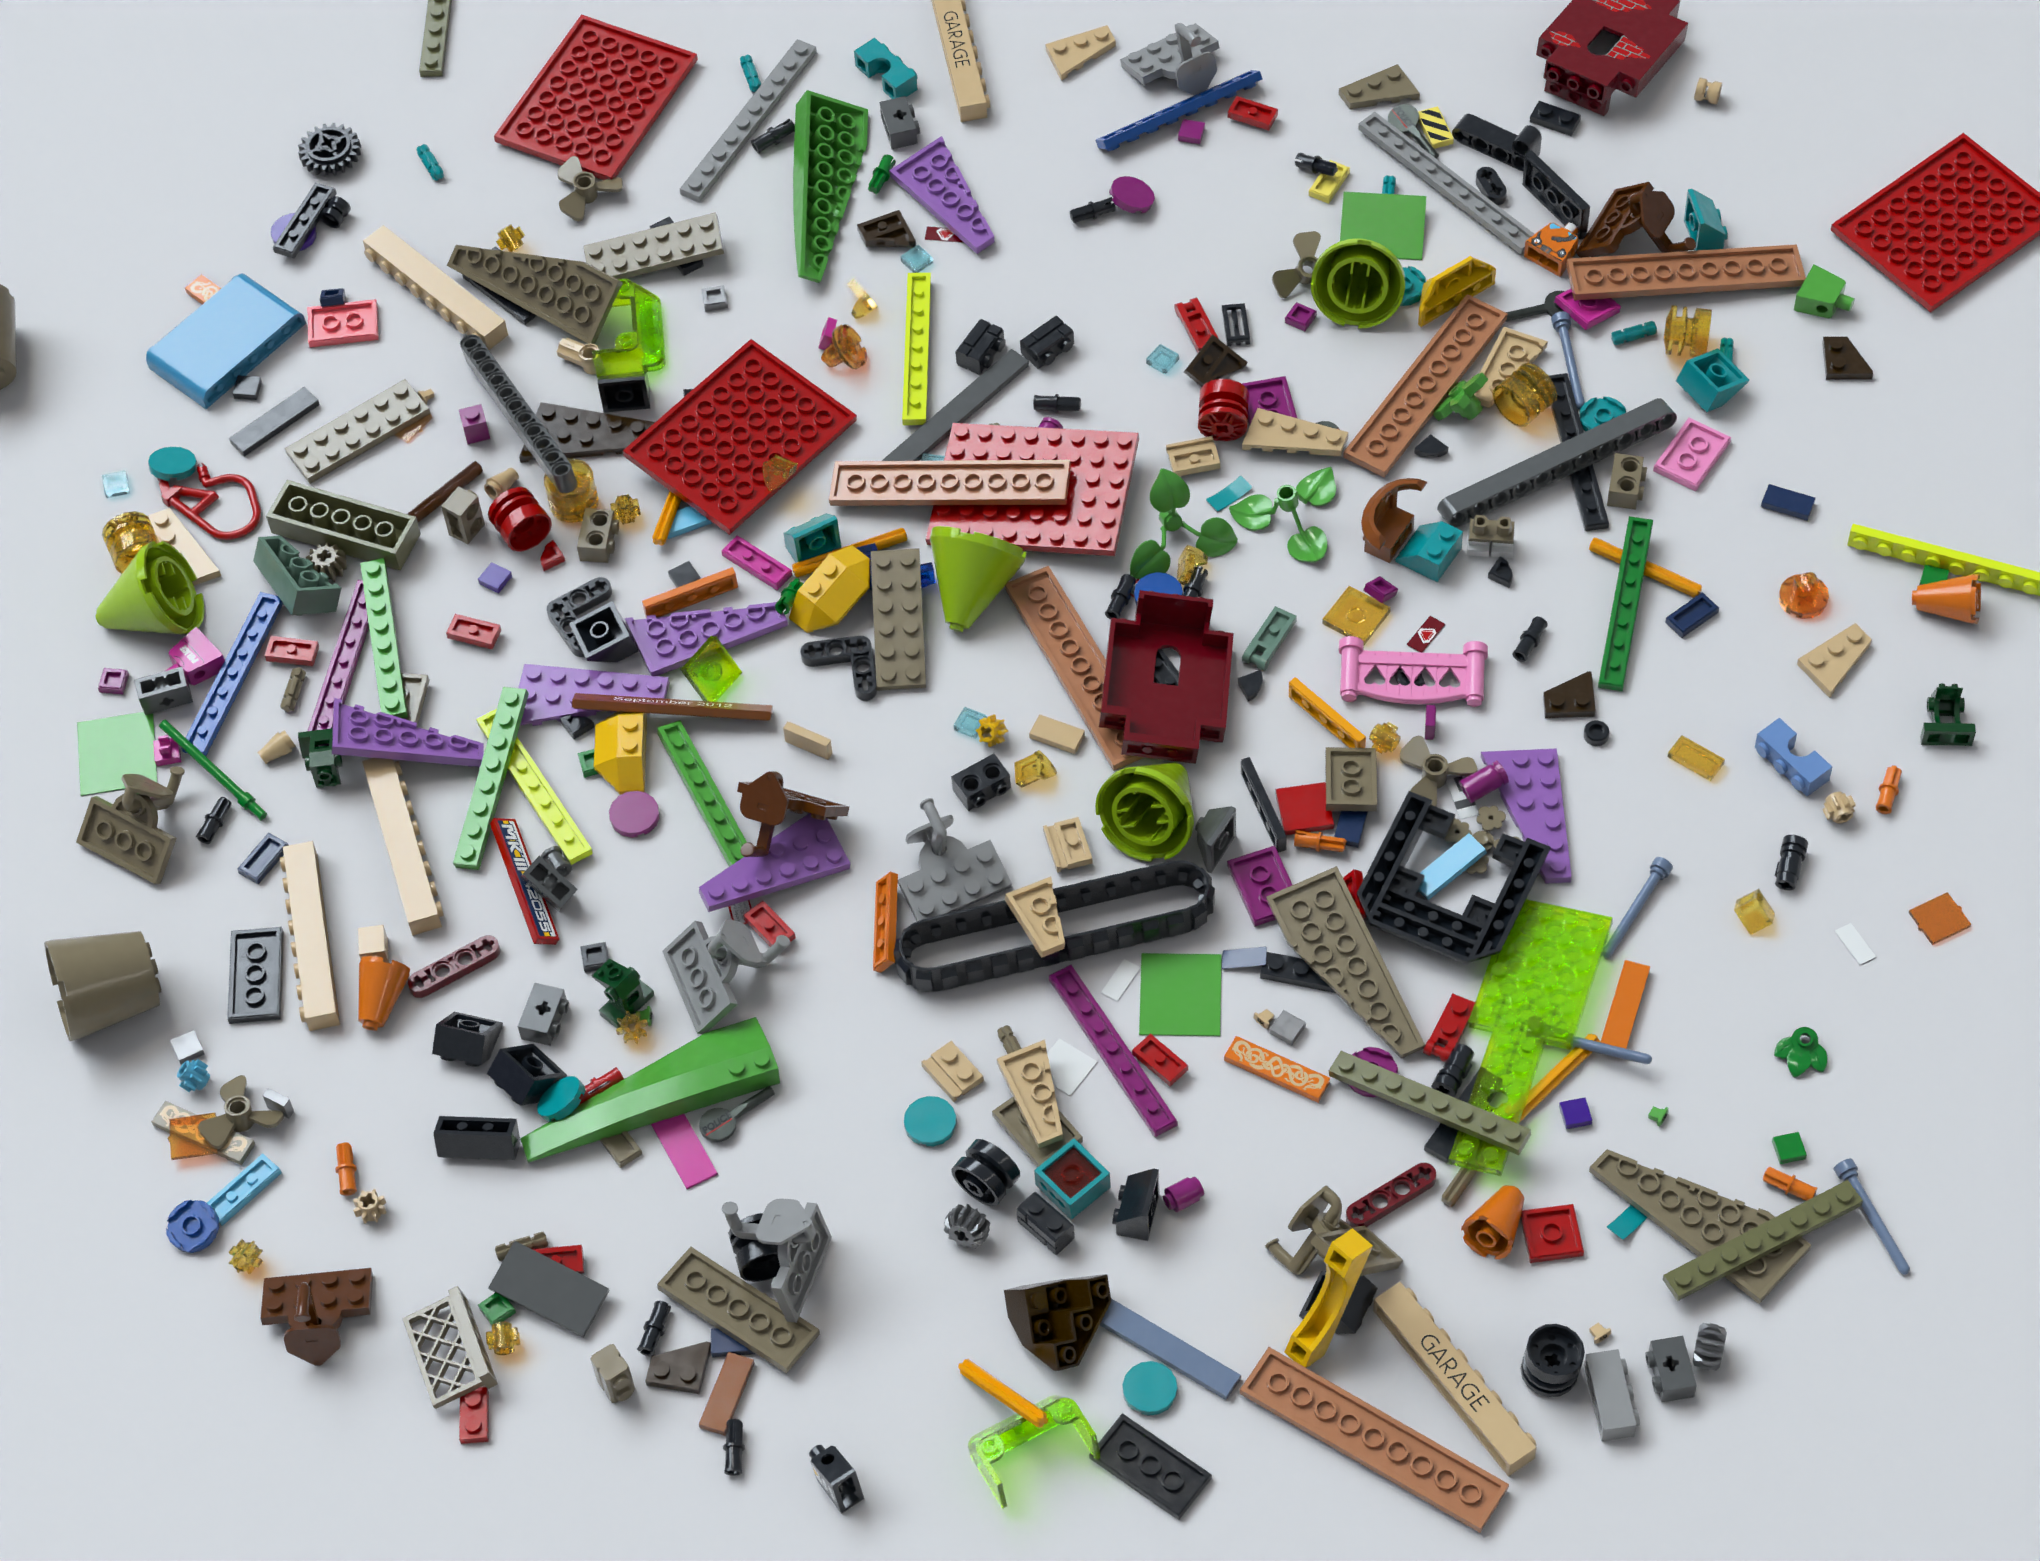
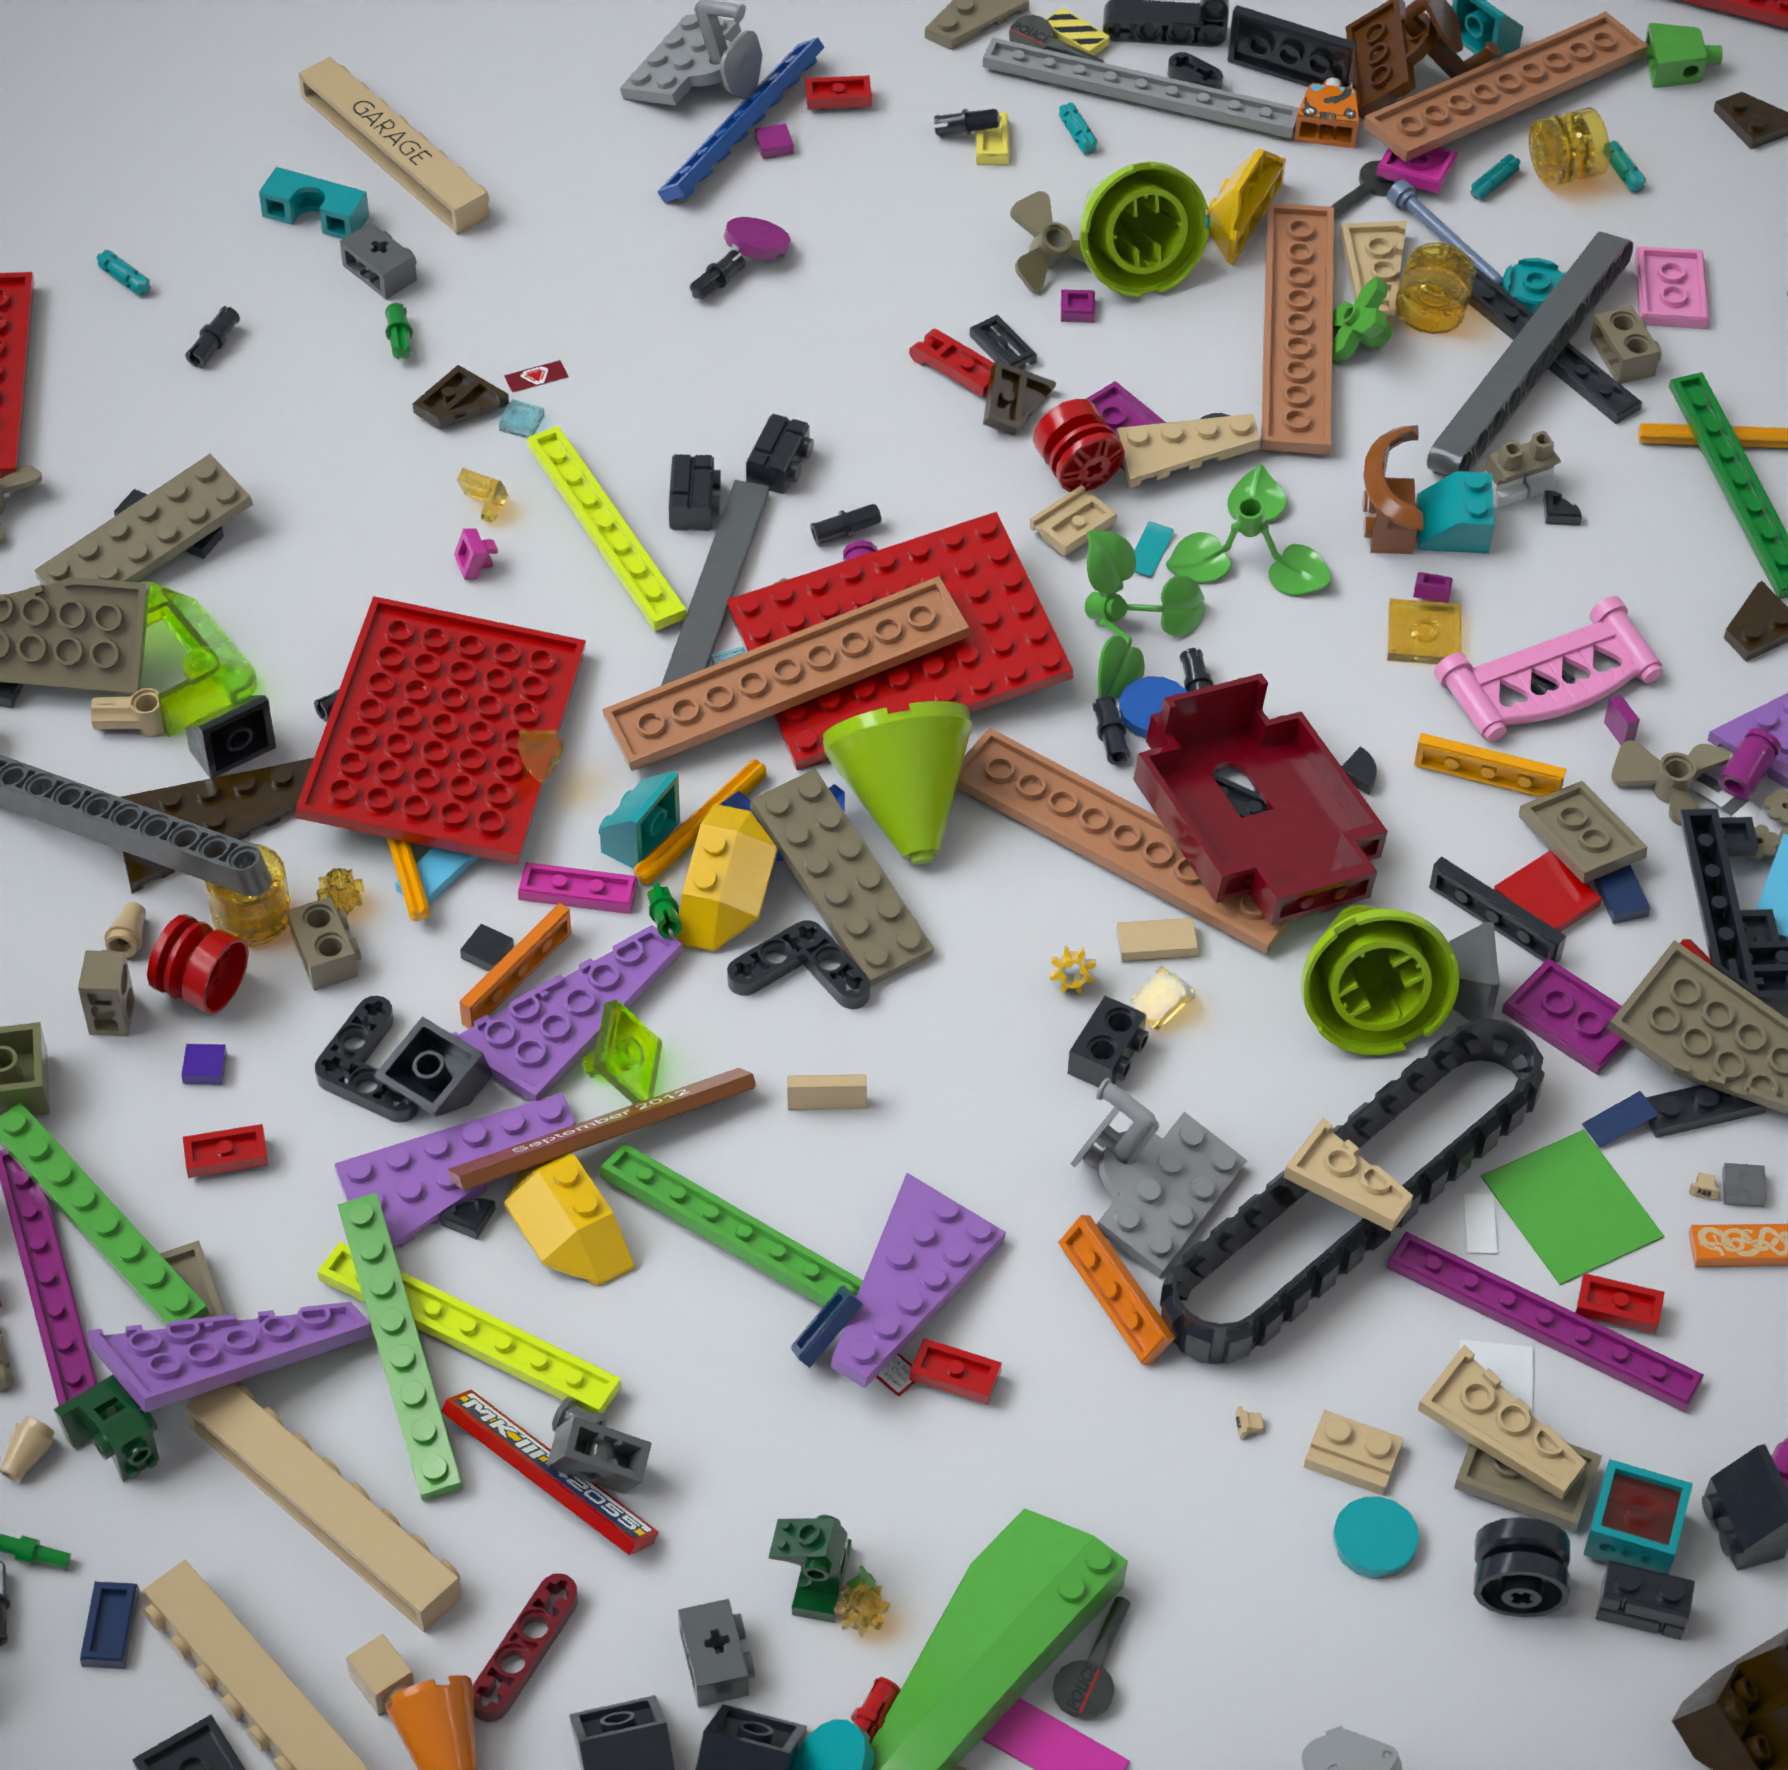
camera: 35 degrees left, 5 degrees down
reddish brown axle [407,461,483,523] -> none
magenta brick [459,404,490,445] -> none
red tile [540,540,565,571] -> none
green tile [577,749,599,778] -> none
tile [580,942,609,973] -> none
tile [609,791,660,838] -> none
light grey plate [662,919,790,1035] -> none
light grey plate [680,39,817,203] -> none
flat silver tile [701,285,728,312] -> none
reddish brown plate [737,771,850,857] -> none
bright green wedge [793,90,868,283] -> none
clear orange tile [821,324,867,370] -> none
medium lavender wing [889,136,995,254] -> none
flat silver gear [944,1204,991,1249] -> none
clear light blue tile [953,707,987,739] -> none
dark tan axle [997,1025,1022,1054] -> none
tan plate [1043,817,1093,873] -> none
tan wing [1045,25,1116,81] -> none
clear light blue tile [1146,344,1179,374] -> none
clear yellow tile [1177,545,1208,585] -> none
sand green plate [1242,606,1297,671] -> none
orange axle [1294,830,1346,852] -> none
bright green piece [1340,192,1426,260] -> none
clear yellow gear [1369,722,1401,754] -> none
dark red sticker [1406,616,1445,653] -> none
black tile [1414,434,1449,457] -> none
black pin [1512,616,1548,662] -> none
teal slope [1676,348,1749,412] -> none
none -> dark blue tile [791,1285,863,1368]
none -> tan piece [1236,1406,1264,1439]

